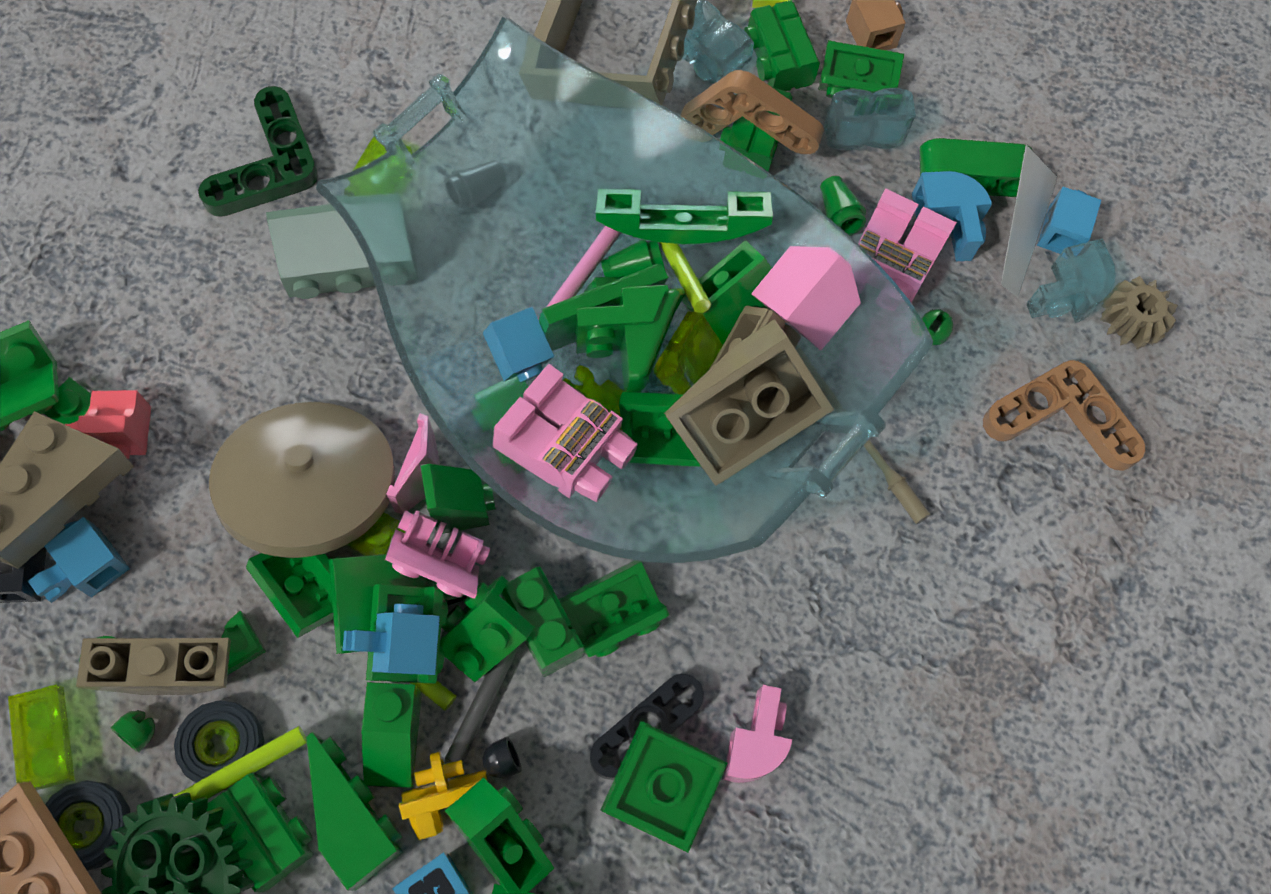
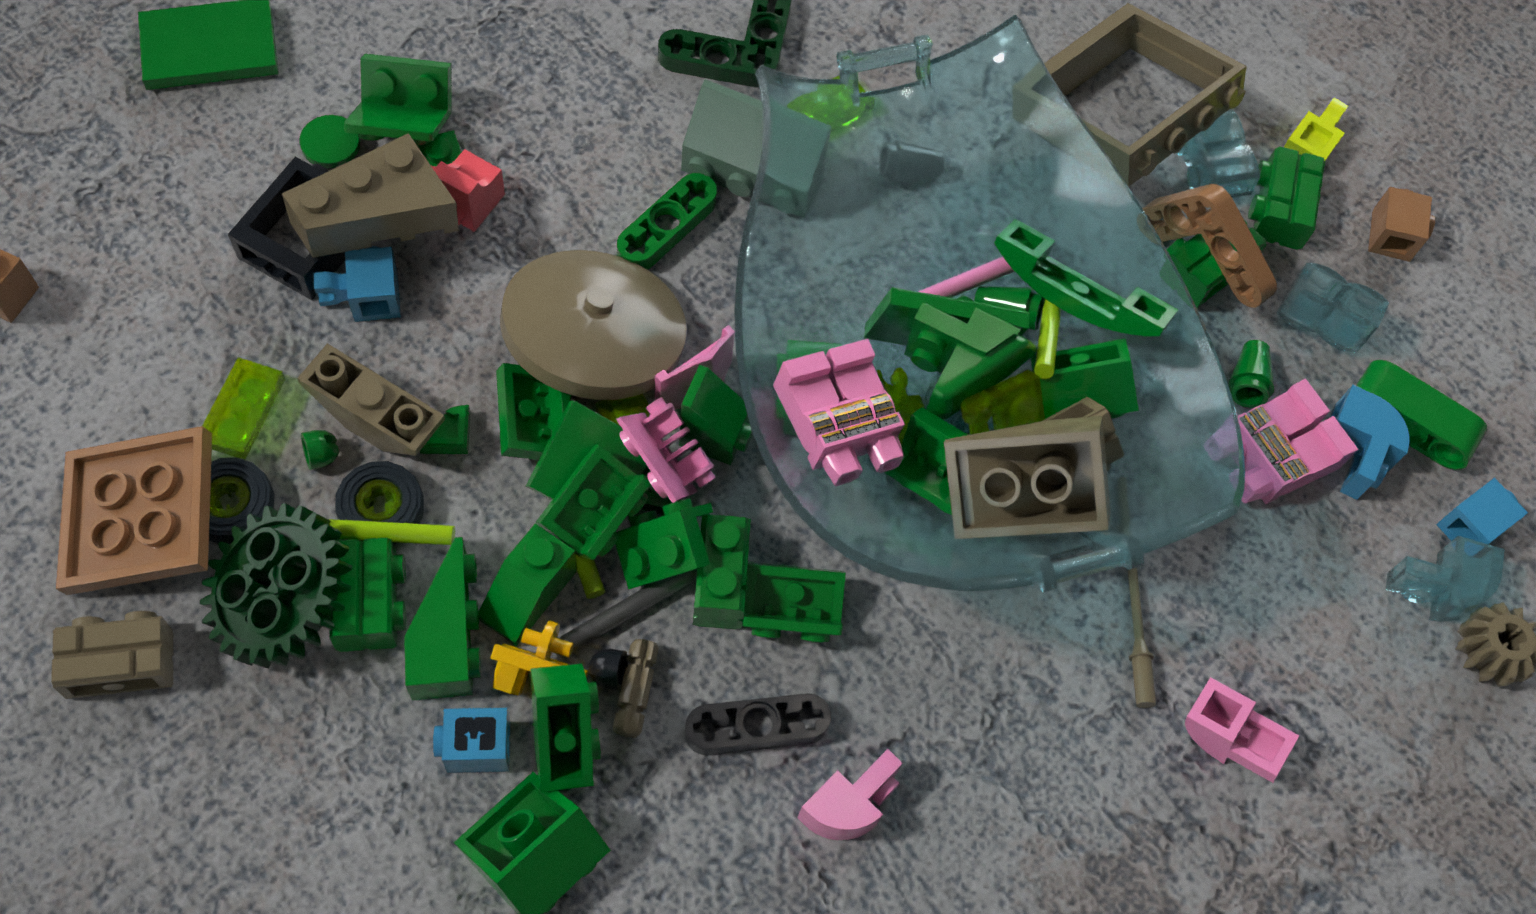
camera: 30 degrees right, 5 degrees down
dark azure brick [342,604,440,675] -> none
dark azure brick [482,307,554,383] -> none
green tile [600,721,728,853] -> none
bright pink slope [751,246,861,351] -> none
green bracket [818,40,904,107] -> none
green hinge [917,309,953,345] -> none
medium nougat beam [983,360,1146,471] -> none
white sticker [1001,145,1057,298] -> none
none -> dark tan axle [612,639,659,738]
none -> green beam [617,173,717,270]
none -> bright pink brick [1185,677,1299,783]

